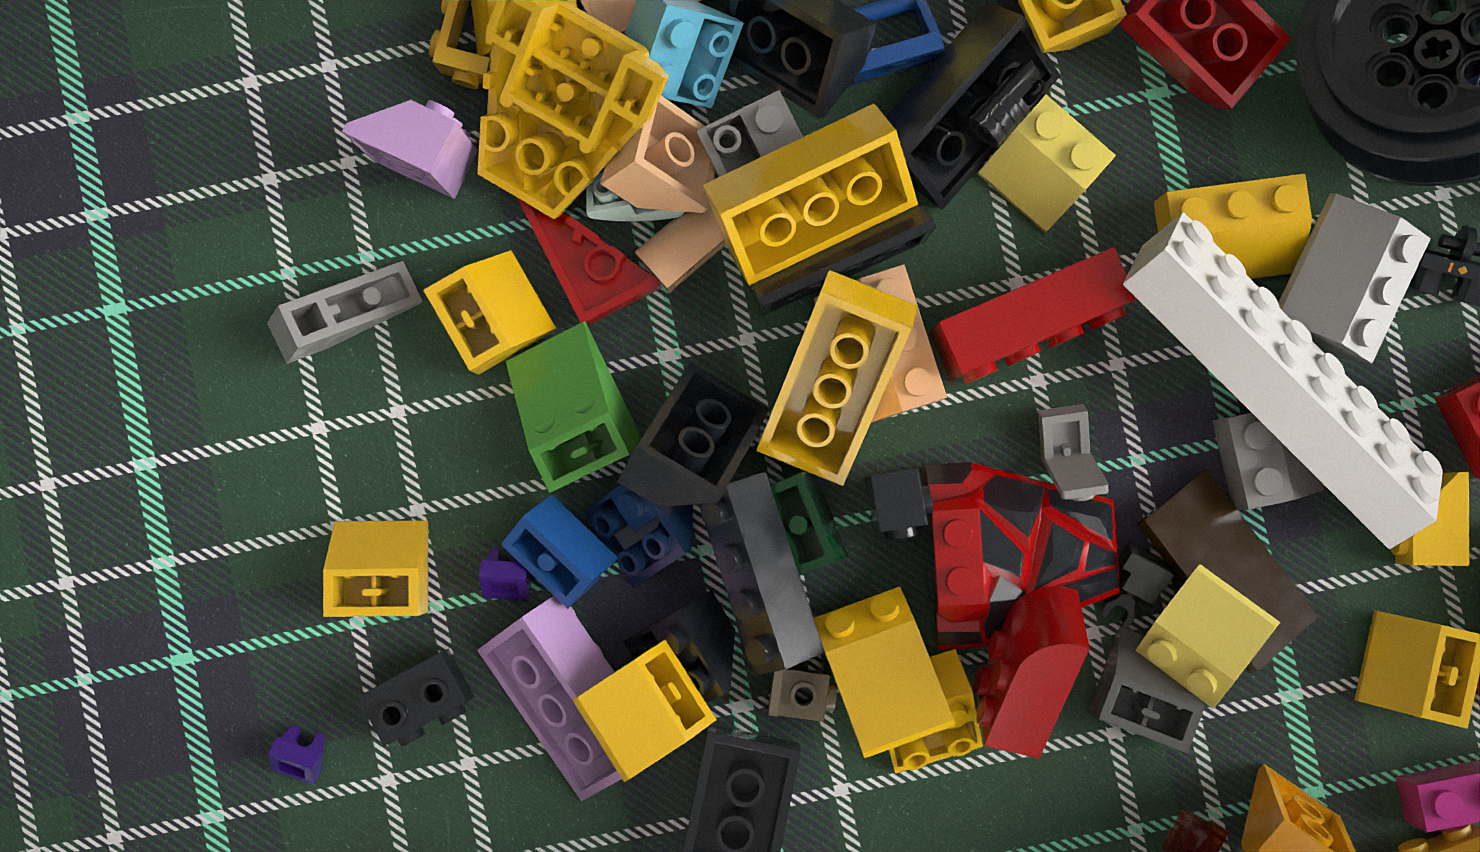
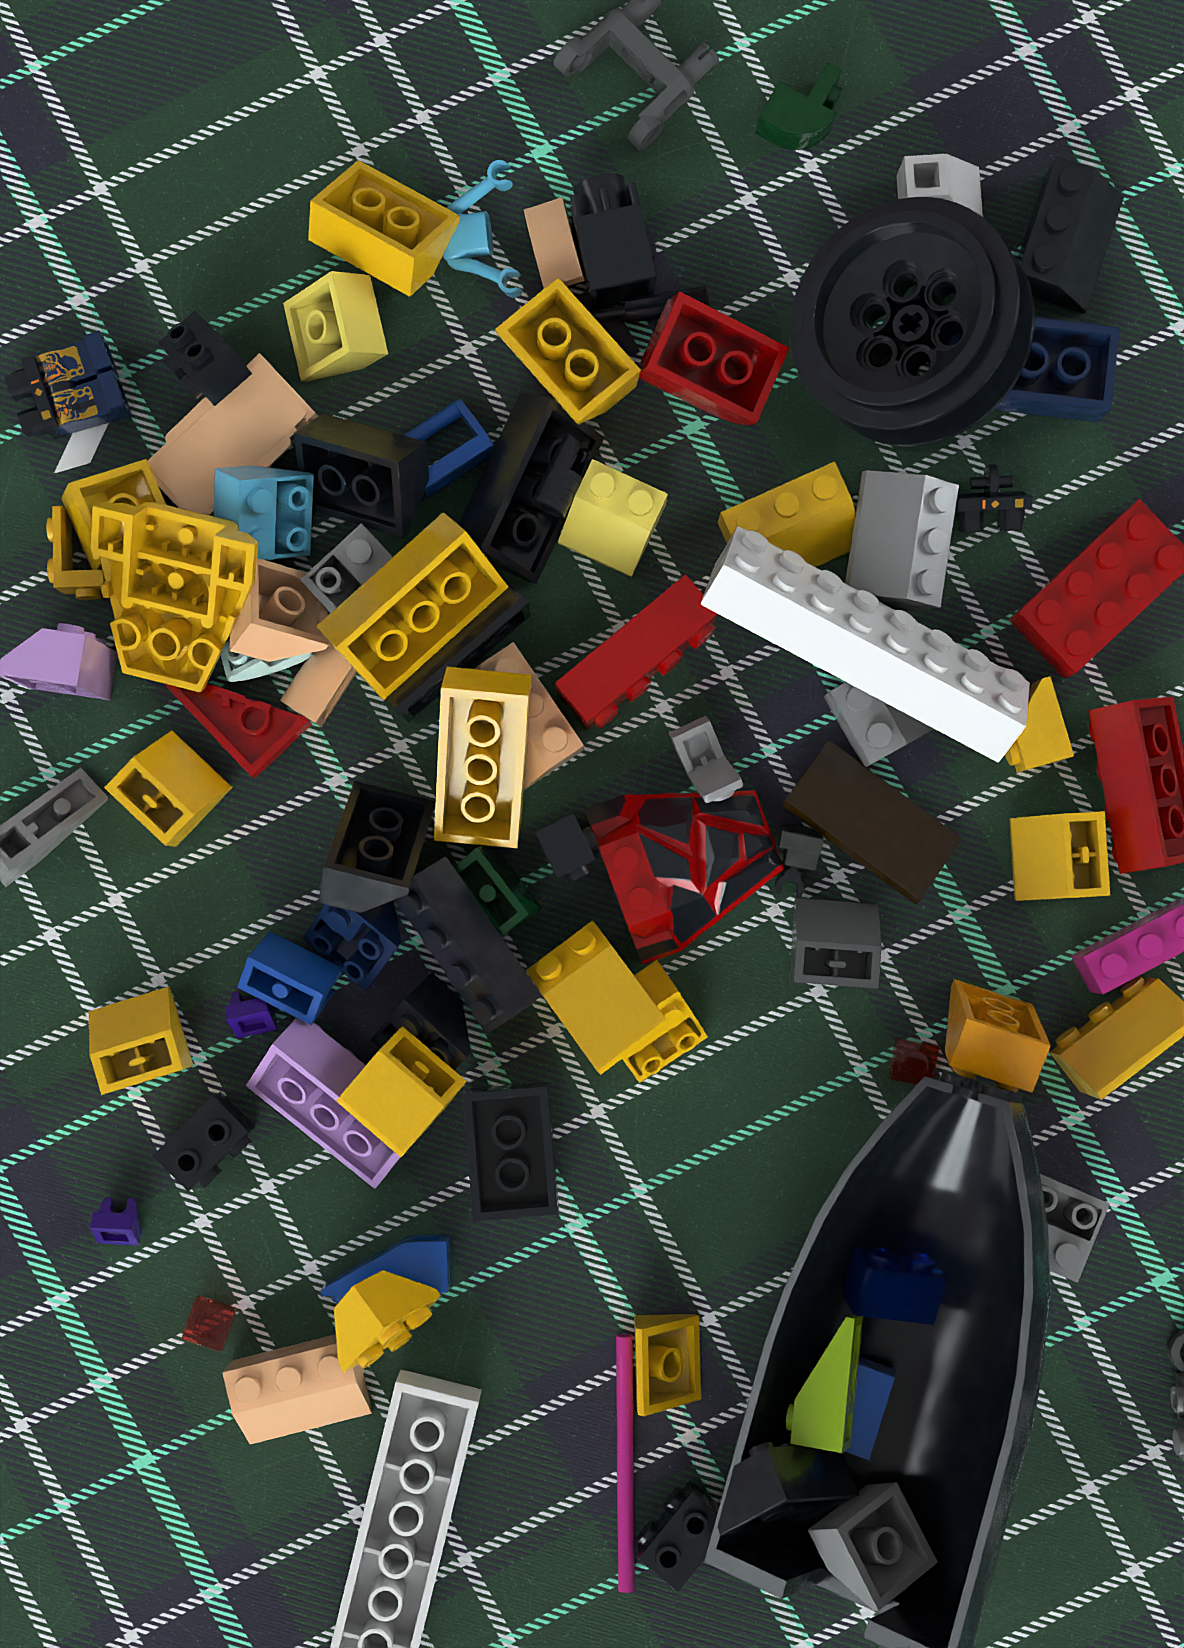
camera: 20 degrees left, 0 degrees up
bright green slope [506,322,642,493] -> none
dark tan brick [768,667,837,722] -> none
red brick [973,586,1090,759] -> none
light yellow slope [1136,564,1280,709] -> none

